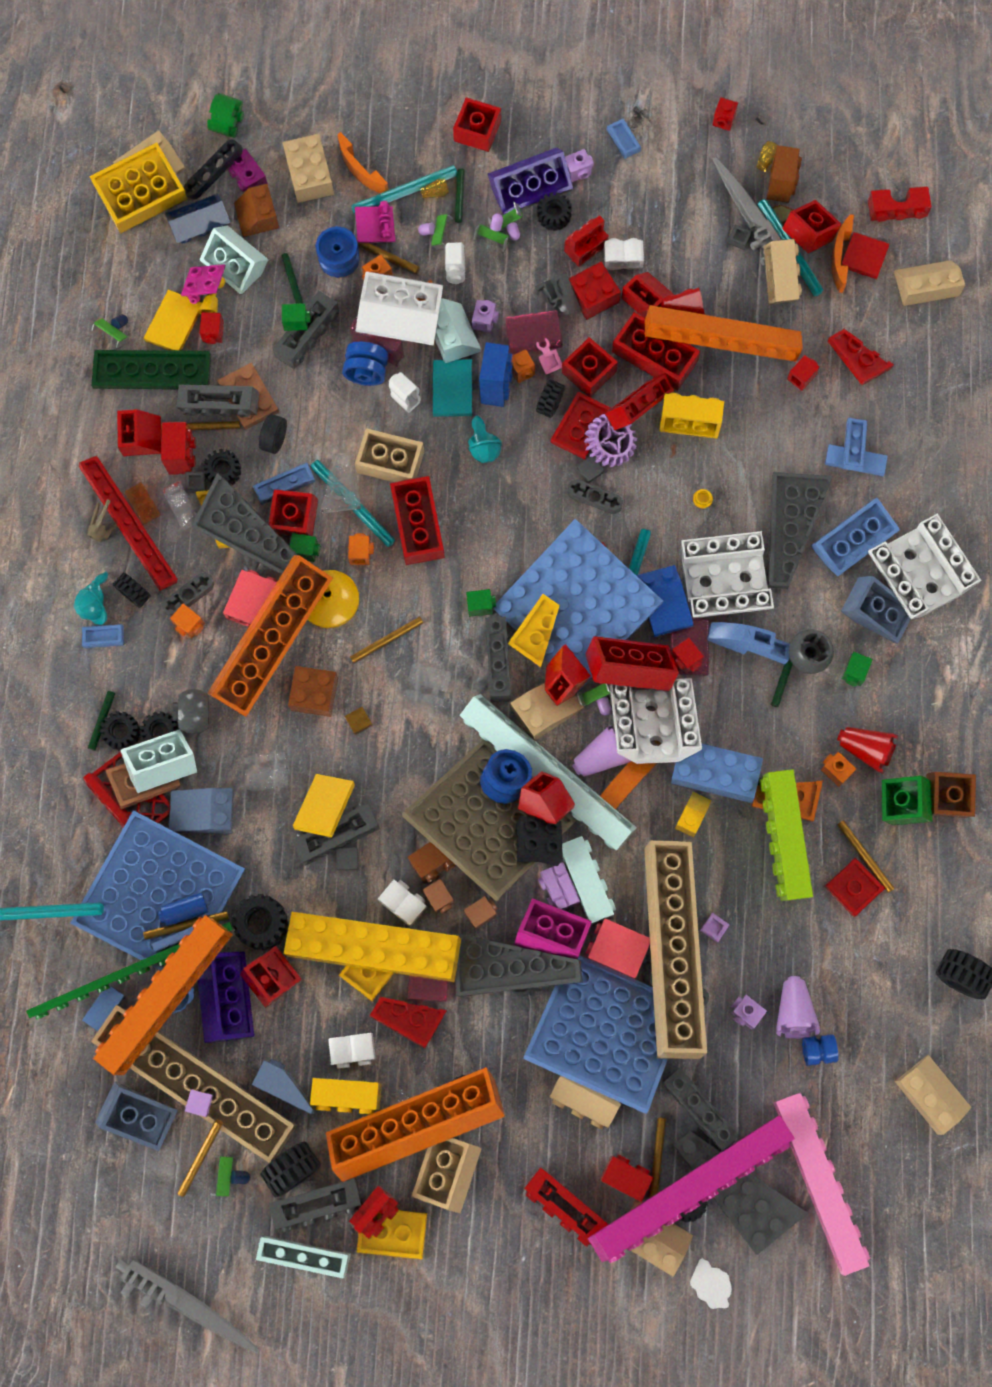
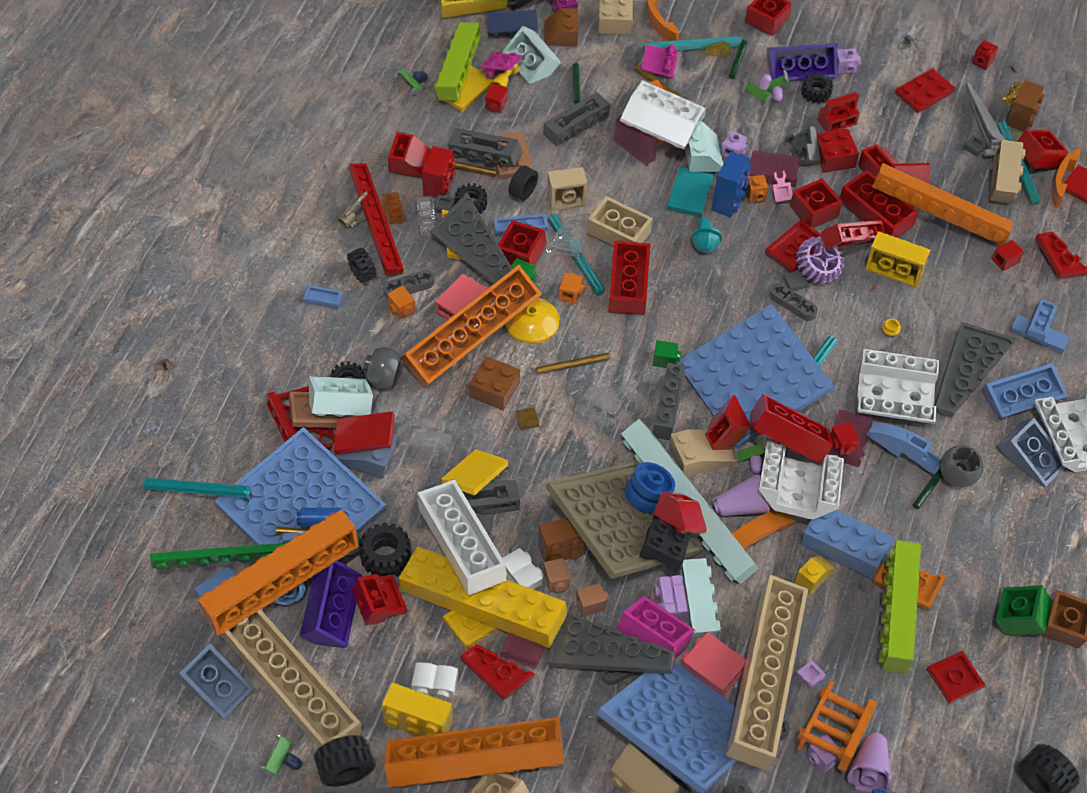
camera: 10 degrees right, 20 degrees down
teal piece [74,572,108,625] -> none
dark green bar [88,691,115,751] -> none
dark green plate [91,350,211,390] -> none
black tyre [100,711,141,751] -> none
pearl gold bar [177,1119,223,1197] -> none
lavender tile [185,1090,213,1117] -> none
sand blue slope [252,1059,318,1114] -> none
green brick [282,303,311,331] -> none
blue wheel [315,226,360,278] -> none
blue wheel [342,341,389,386] -> none
white brick [389,372,421,413] -> none
piece [418,214,453,250] -> none
white brick [445,243,465,284] -> none
yellow wing [508,594,560,667] -> none
black tyre [536,379,565,418] -> none
white brick [604,238,644,270] -> none
medium blue tile [607,119,641,159] -> none
blue slope [636,565,694,637] -> none
orange brick [821,752,856,787] -> none
red cone [837,727,899,774] -> none
pearl gold bar [837,820,895,893] -> none
green brick [841,651,873,686] -> none
none -> red tile [333,411,395,455]
none -> white brick [417,480,506,595]
none -> lime brick [434,22,481,101]
none -> tan brick [547,167,587,211]
none -> orange fence [797,680,878,772]
none -> red plate [895,68,956,114]

